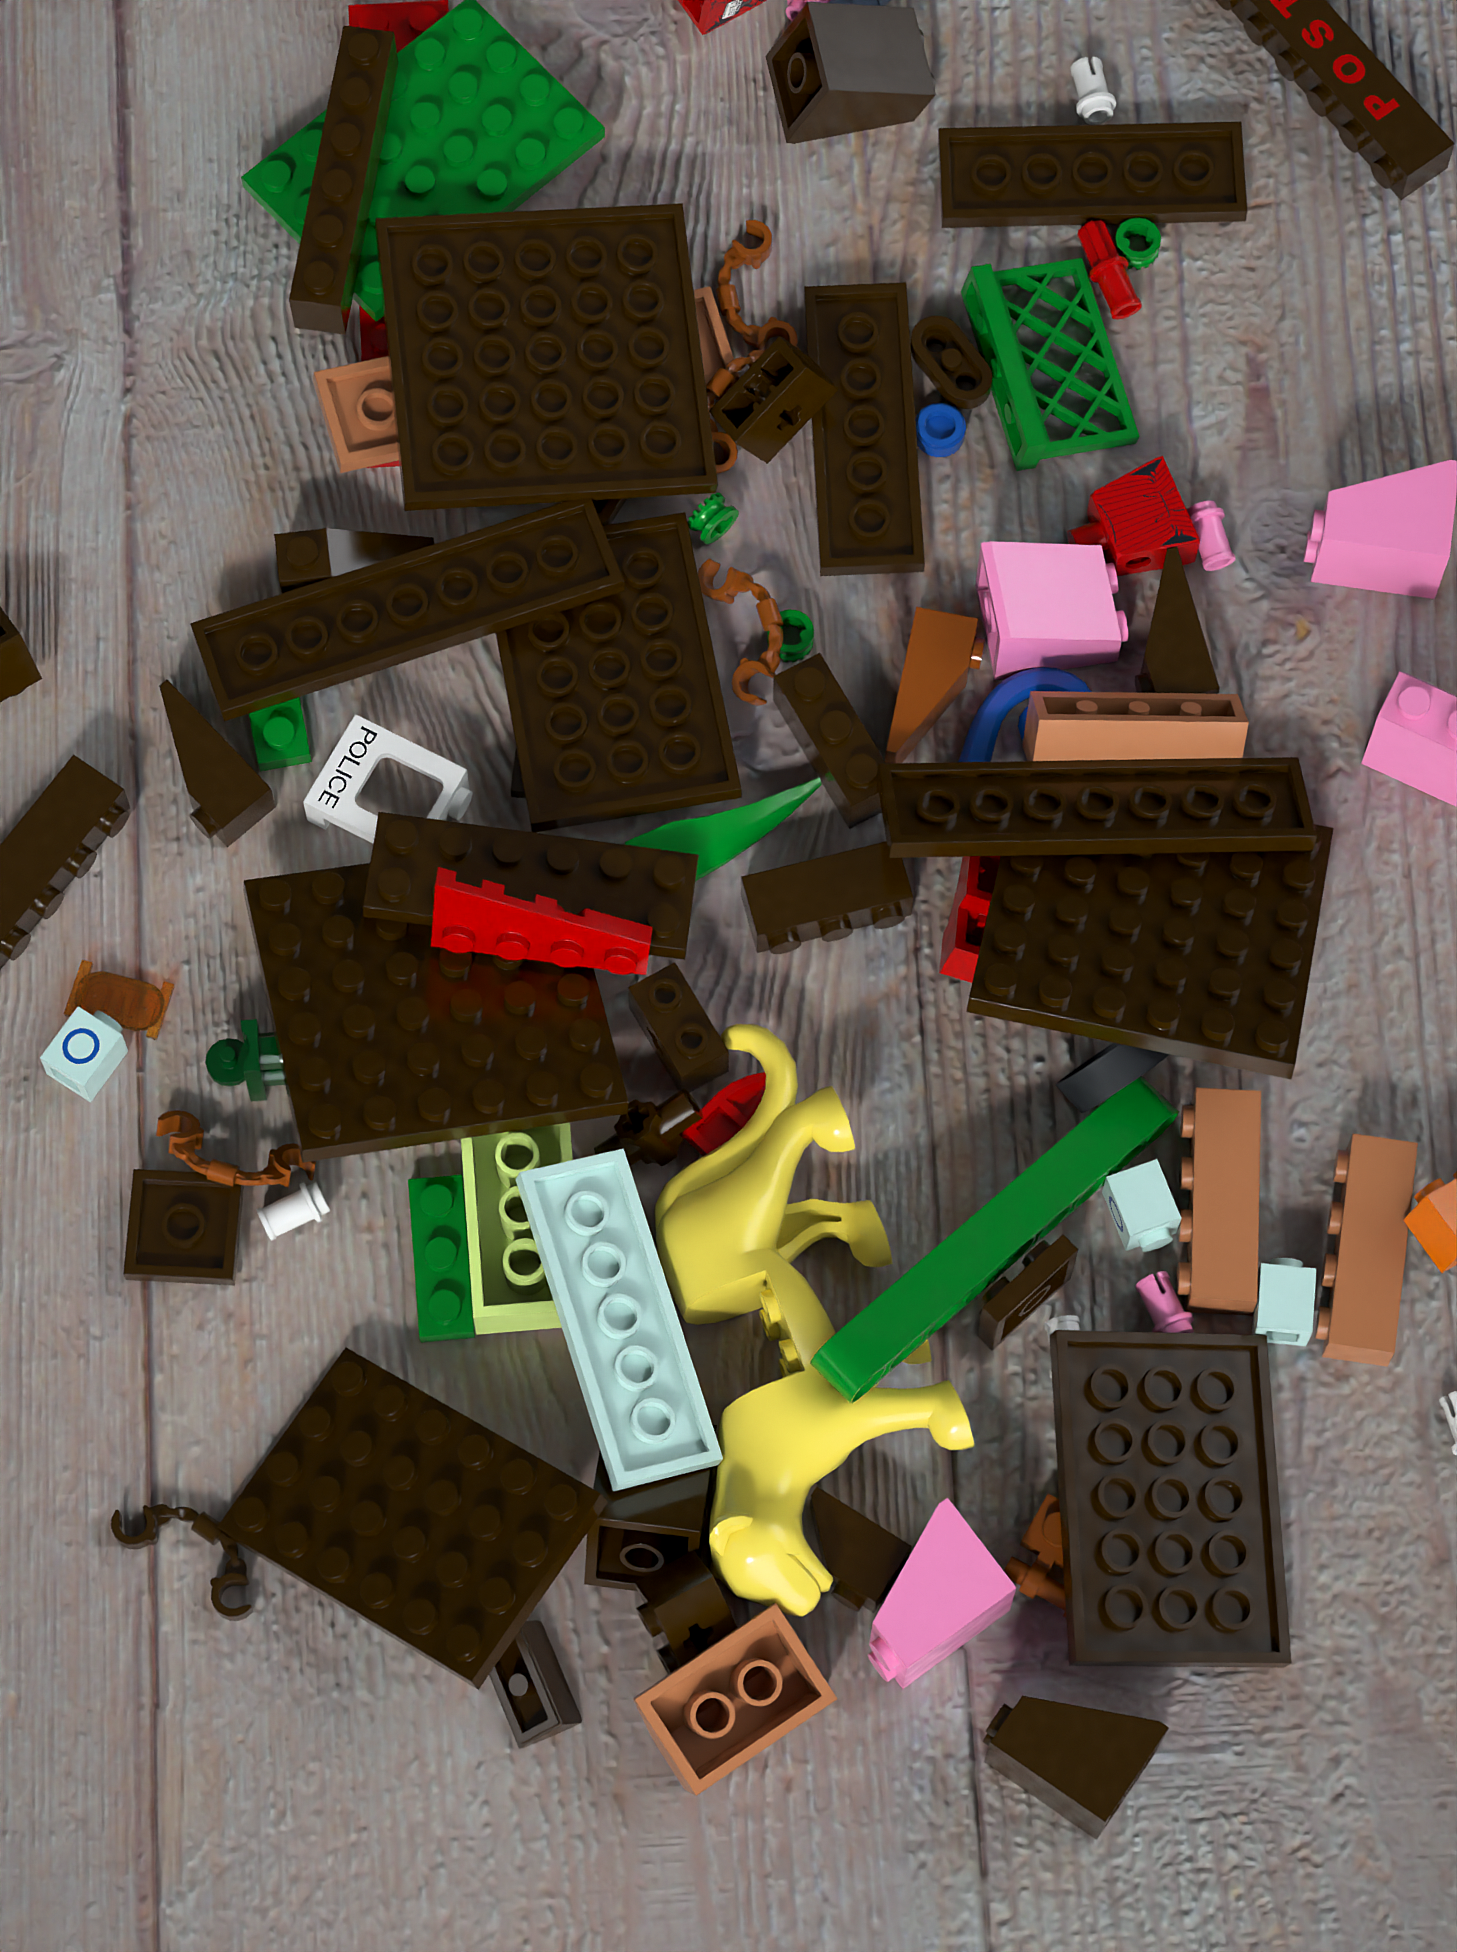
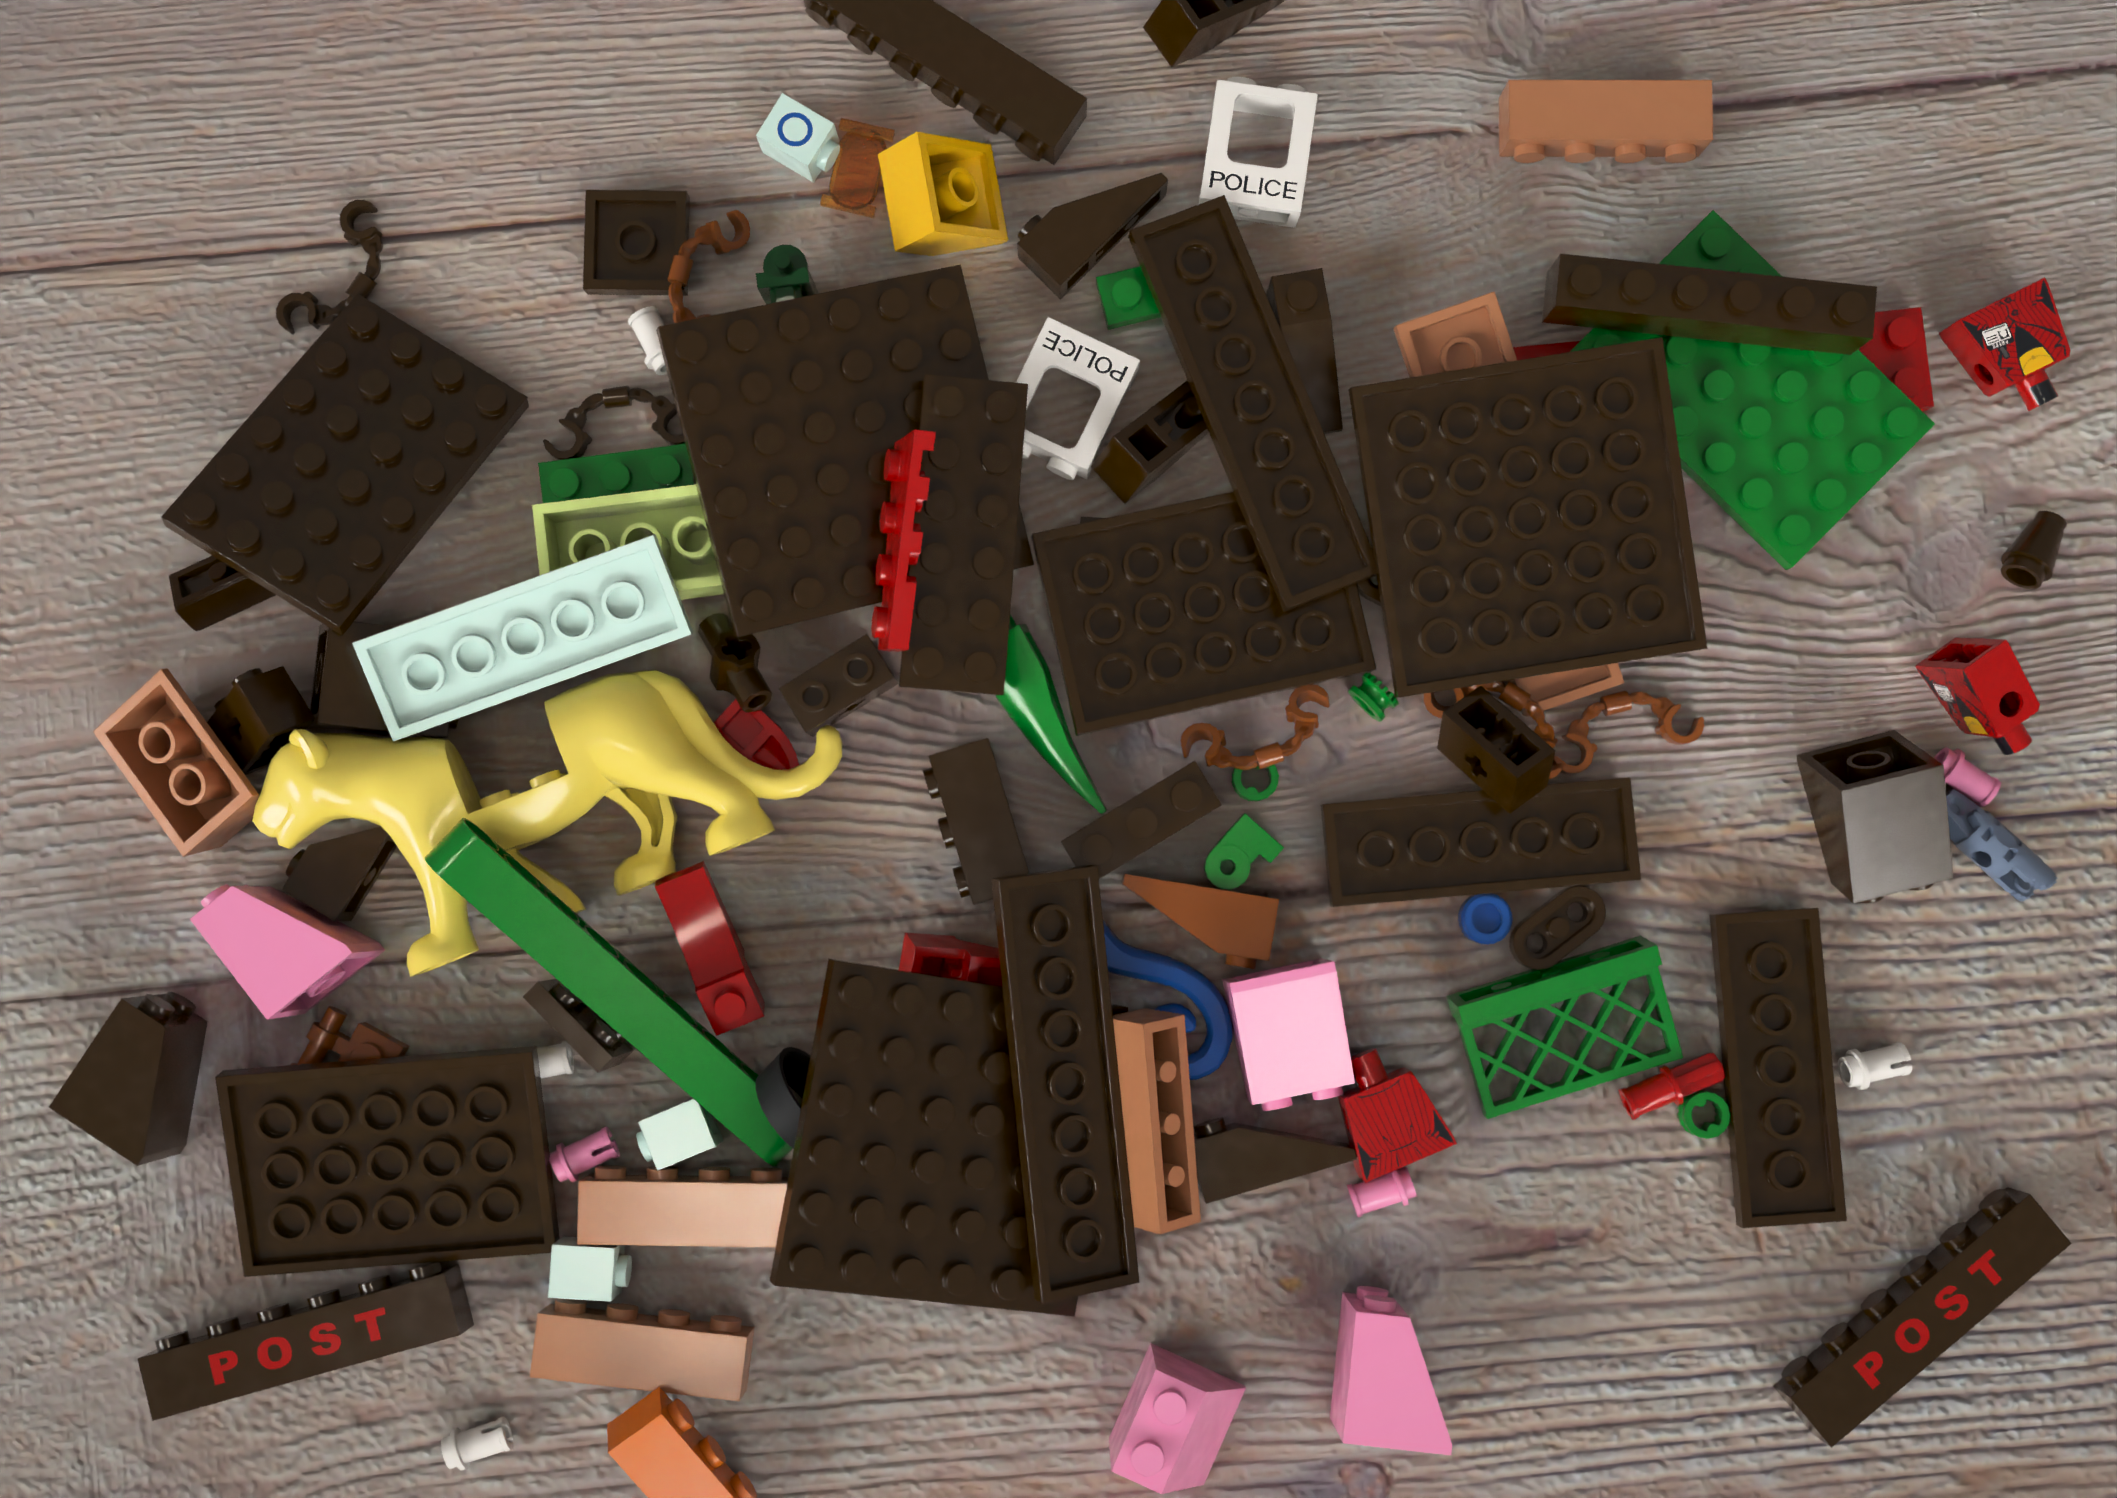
camera: 90 degrees right, 15 degrees up
none -> dark brown brick [137,1262,474,1421]
none -> dark brown piece [543,386,685,460]
none -> red slope [655,861,765,1036]
none -> yellow slope [878,132,1009,256]
none -> dark brown slope [1091,381,1209,504]
none -> white window [1198,77,1318,228]
none -> green leg [1204,813,1284,890]
none -> nougat brick [1499,80,1713,163]

